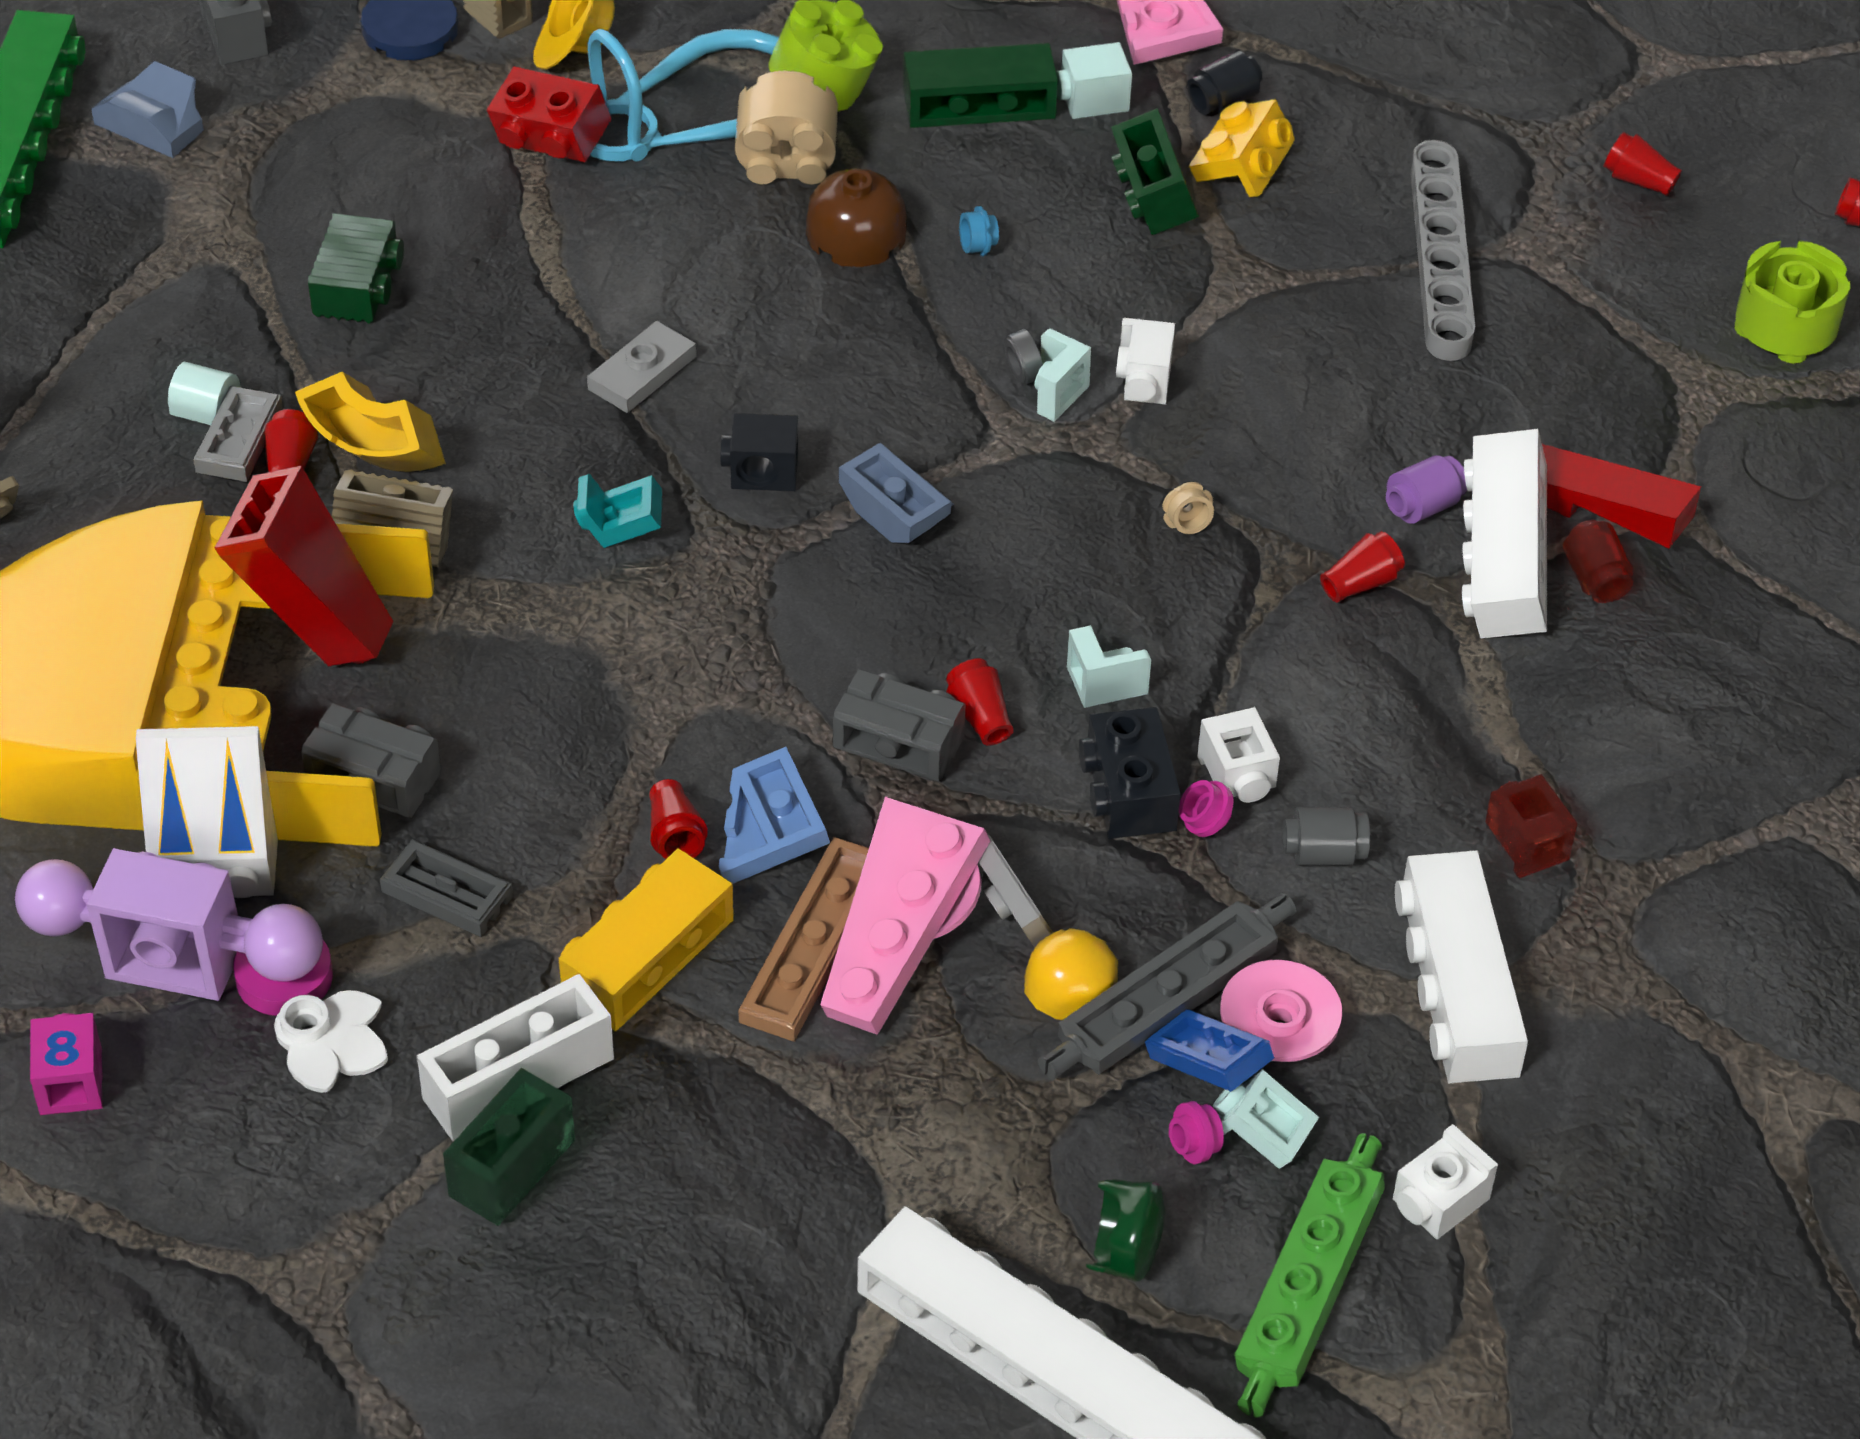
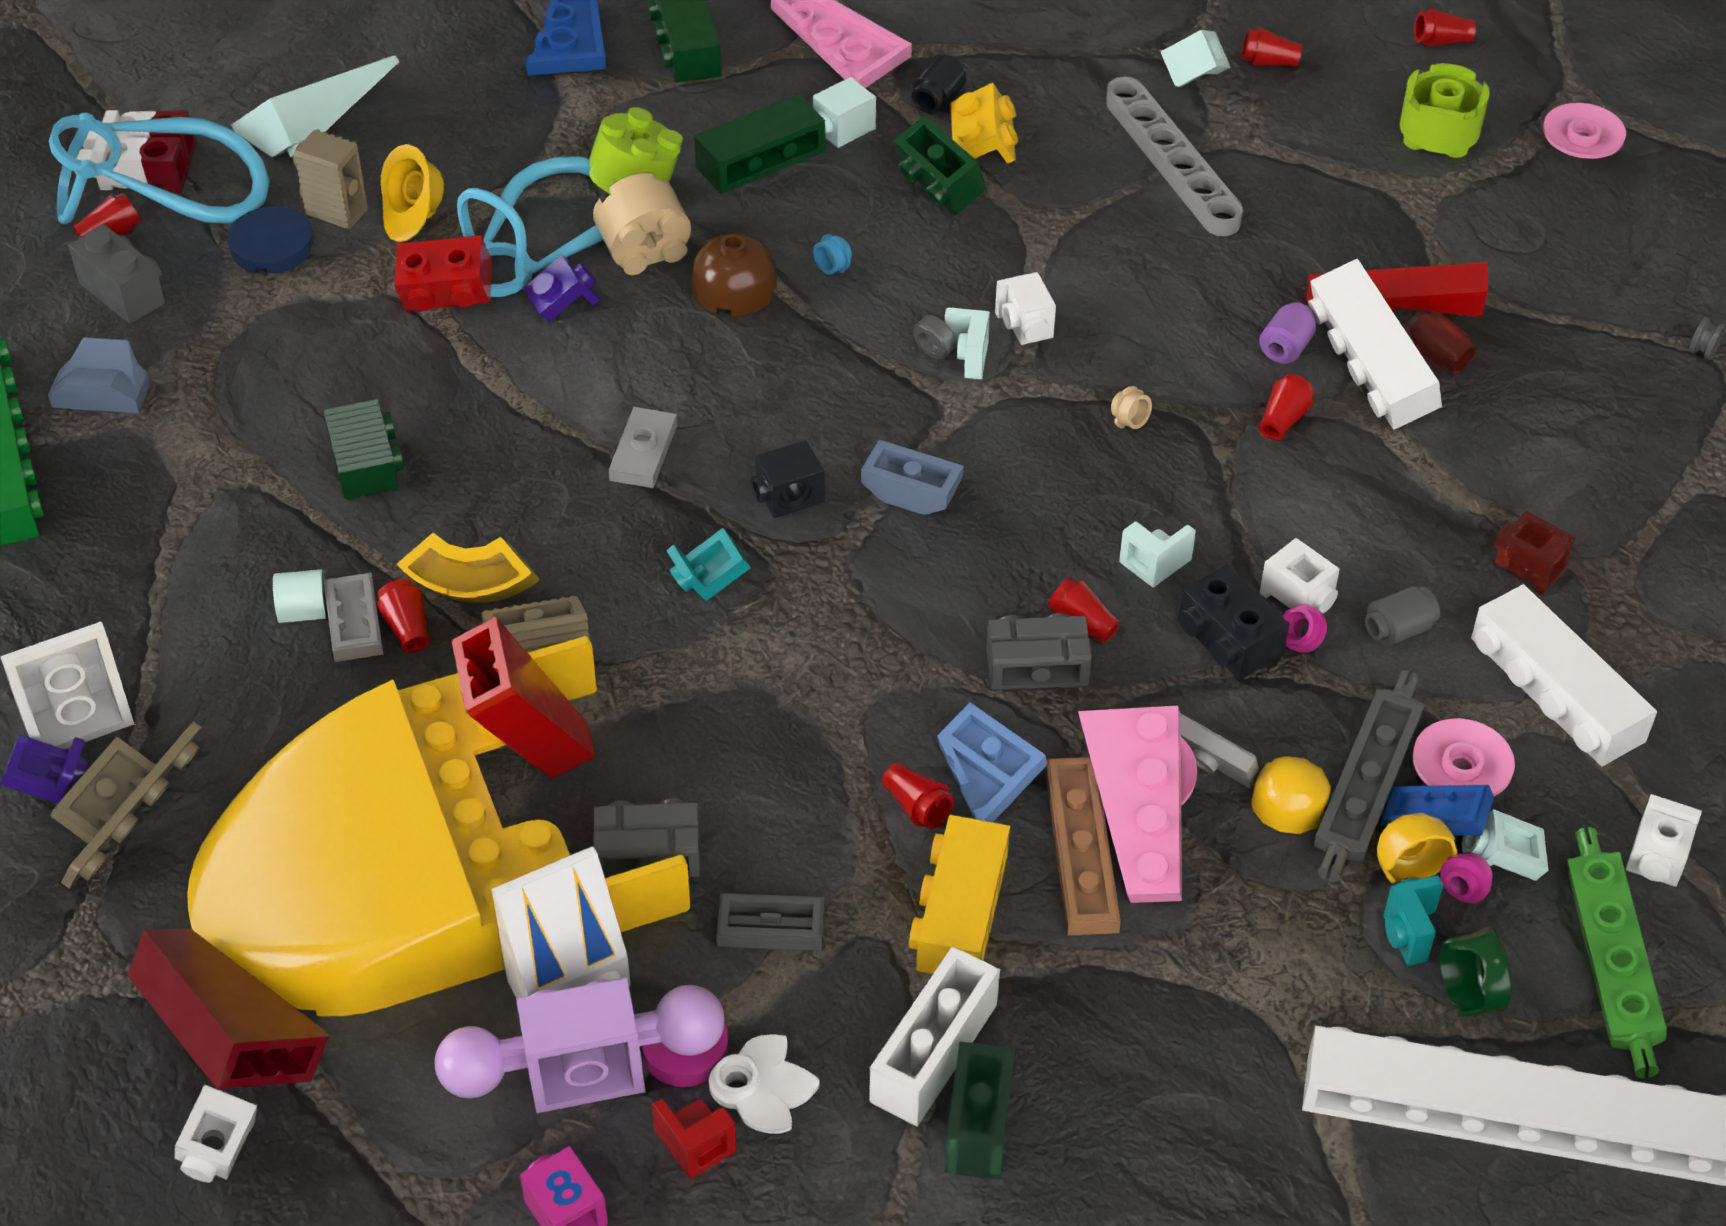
camera: 25 degrees left, 0 degrees up
none -> dark purple bracket [523,255,600,322]
none -> red panel [652,1099,737,1179]
none -> light aqua panel [1161,30,1230,87]
none -> yellow hair [1377,812,1457,884]
none -> teal bracket [1383,876,1443,966]

